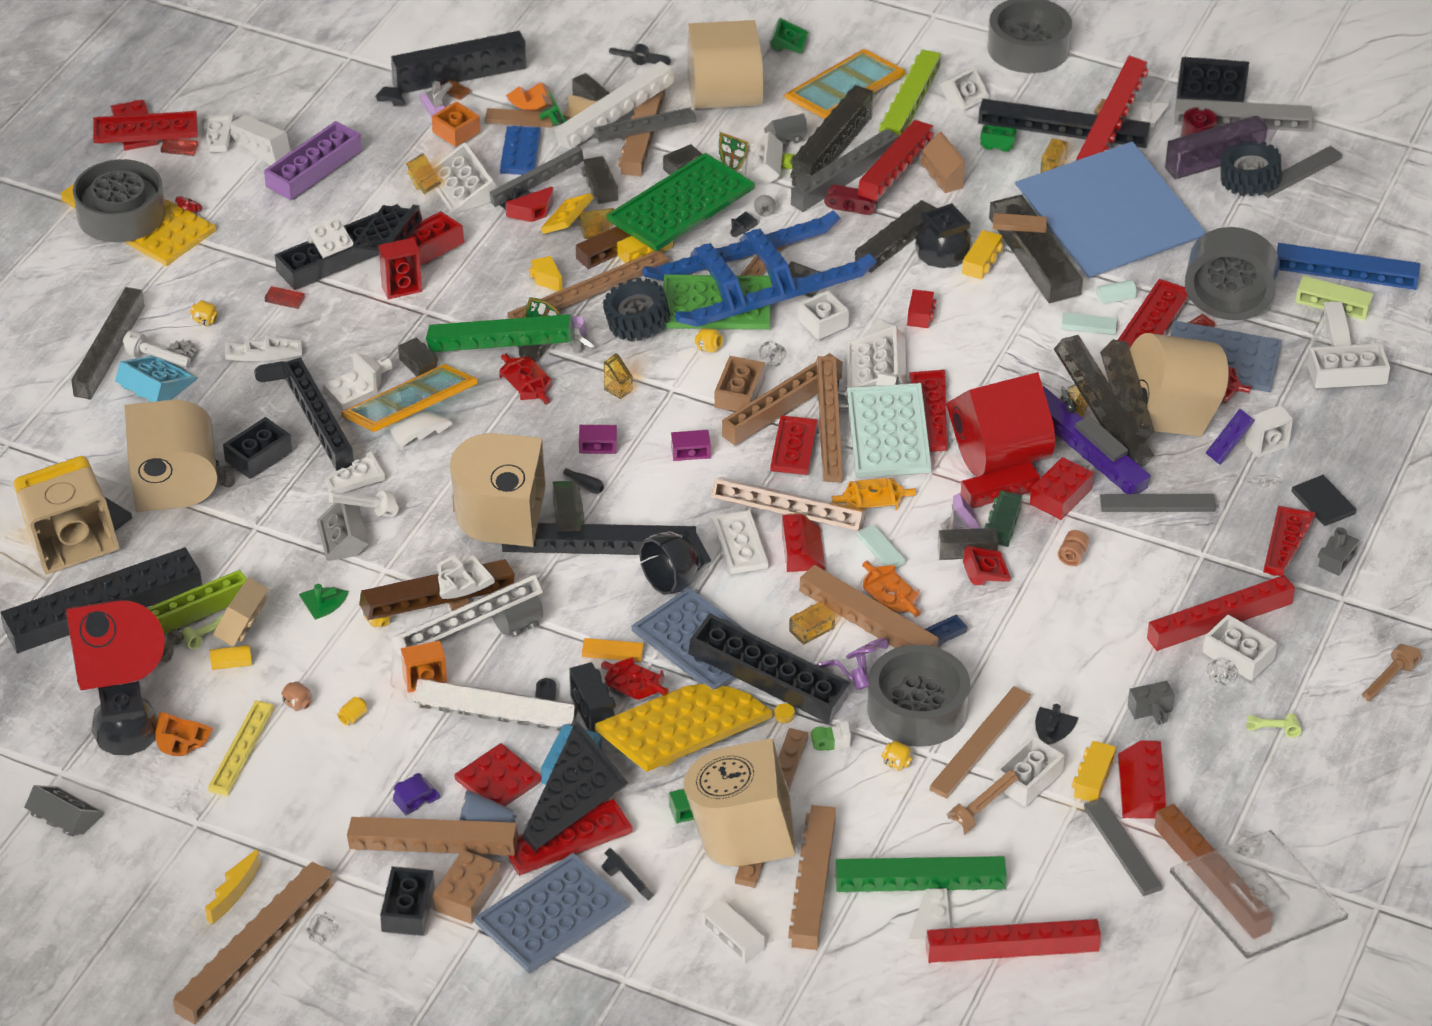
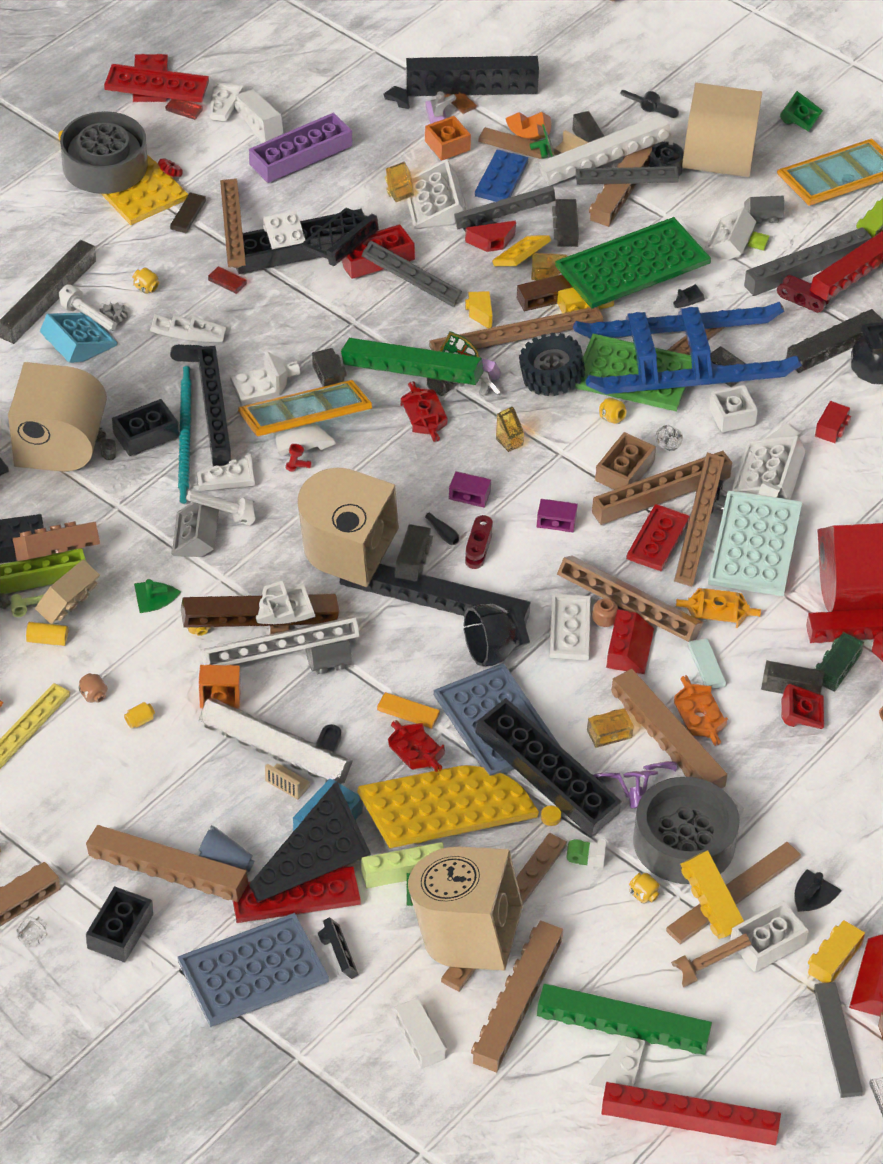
camera: 15 degrees right, 5 degrees up
red brick [379,238,422,300] -> none
dark purple cylinder [393,773,441,816] -> none
medium nougat brick [433,850,501,924] -> none
red plate [454,743,542,807] -> none
black brick [569,662,616,733] -> none
clear smoke brick [663,144,702,175] -> none
shield [719,132,748,171] -> none
light grey piece [754,195,776,217] -> none
clear smoke brick [790,85,873,186] -> none
red wing [909,369,947,452] -> none
dark blue plate [925,615,968,645] -> none
lavender piece [940,493,980,538] -> none
none -> nougat wedge [13,521,100,561]
none -> dark brown tile [170,192,206,233]
none -> teal hose [178,366,192,504]
none -> medium nougat plate [220,178,246,268]
none -> tan panel [265,763,310,800]
none -> red piece [285,444,311,472]
none -> yellowish green brick [361,842,444,889]
none -> dark grey tile [362,241,462,307]
none -> dark red piece [465,515,493,569]
none -> nougat head [592,599,618,627]
none -> black brick [649,142,684,176]
none -> yellow brick [680,850,744,939]

